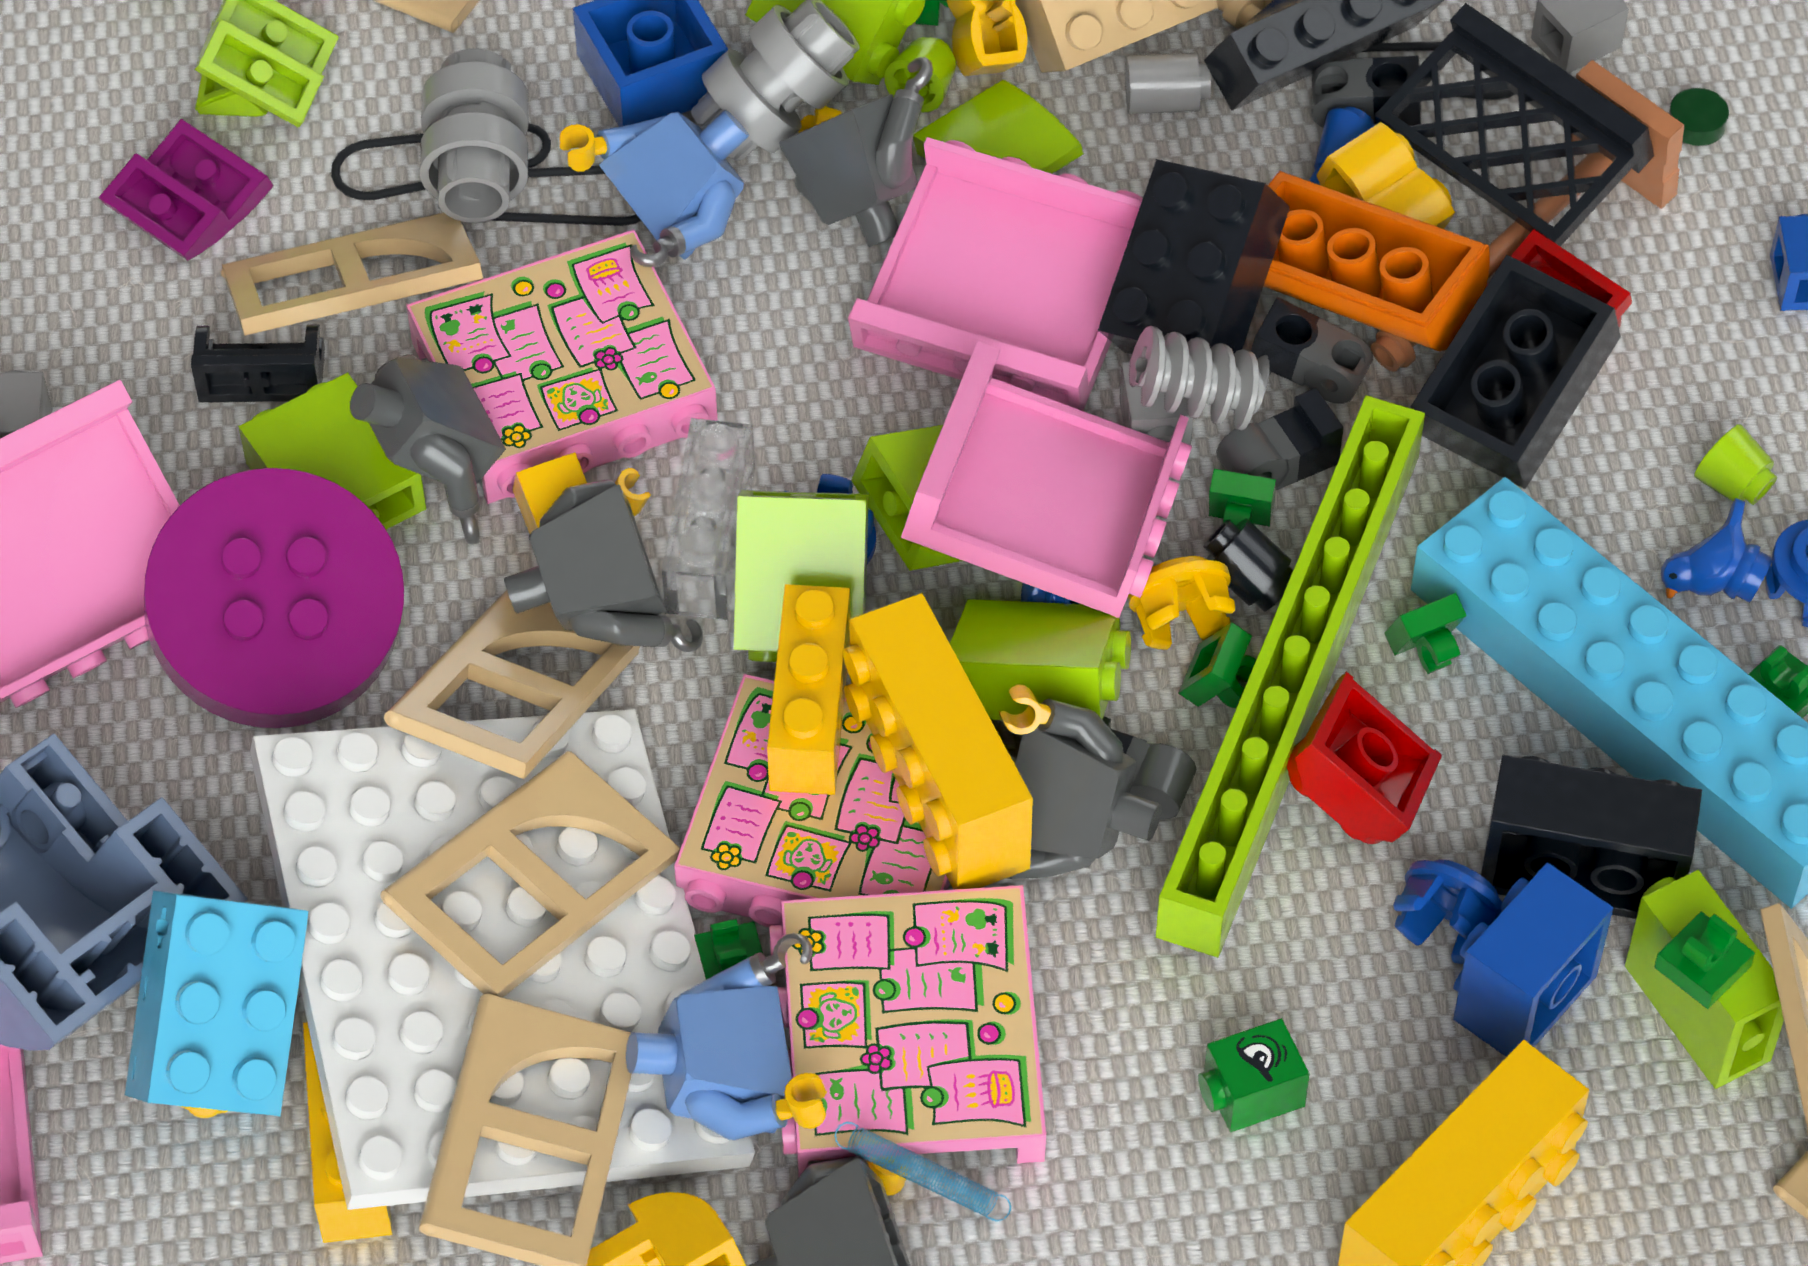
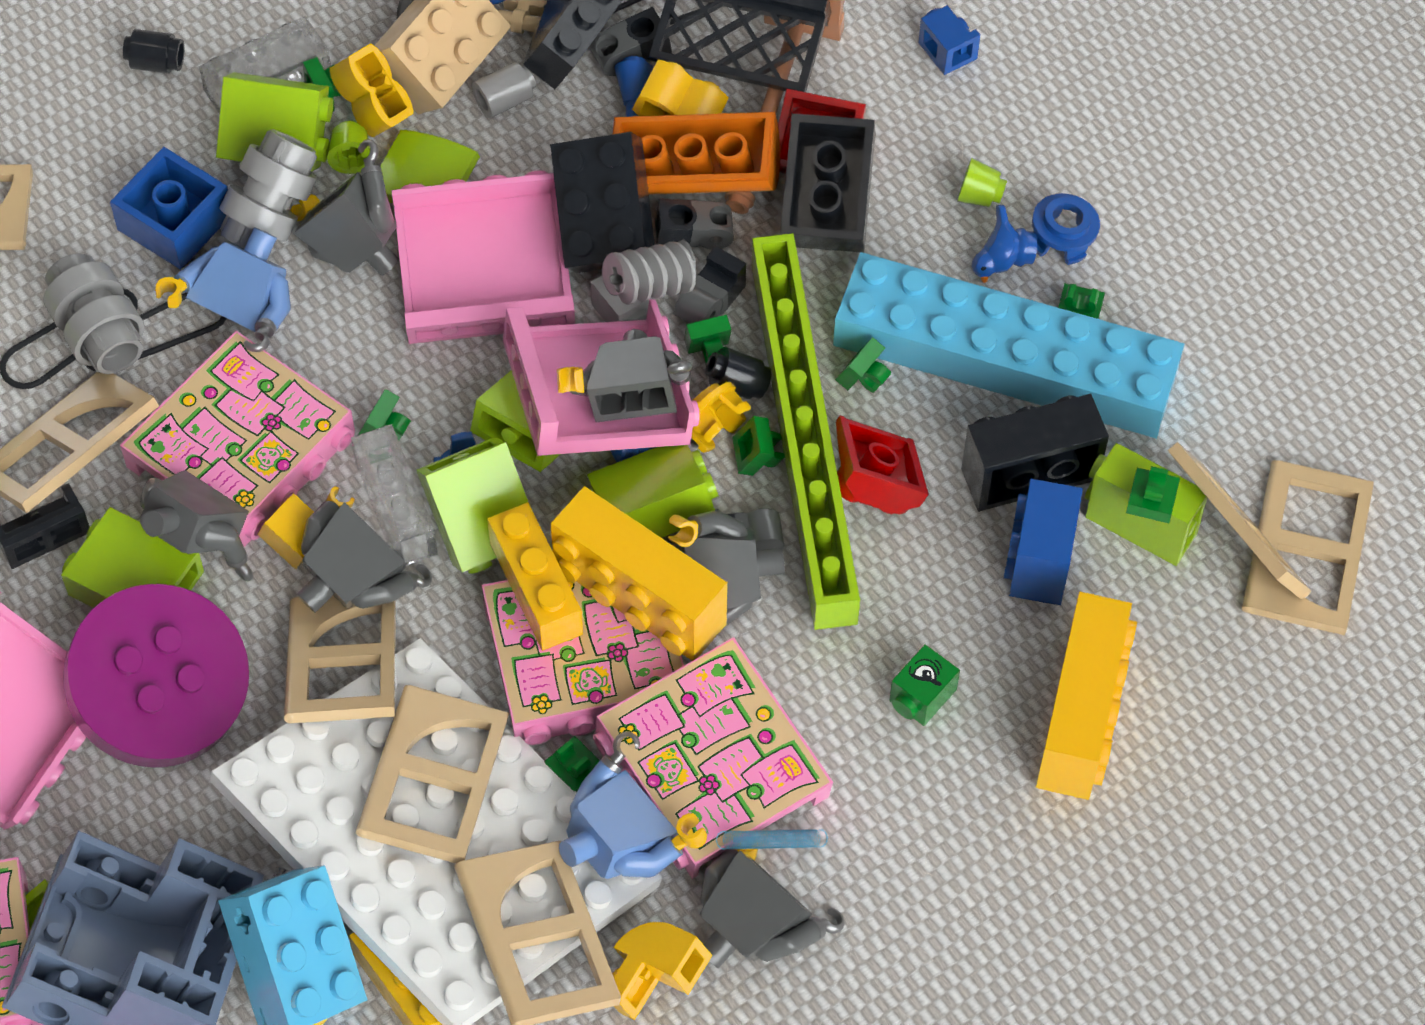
camera: 30 degrees left, 5 degrees up
blue piece [1393,859,1502,965] -> none
none -> green tile [356,389,411,446]
none -> dark grey torso [556,329,692,422]

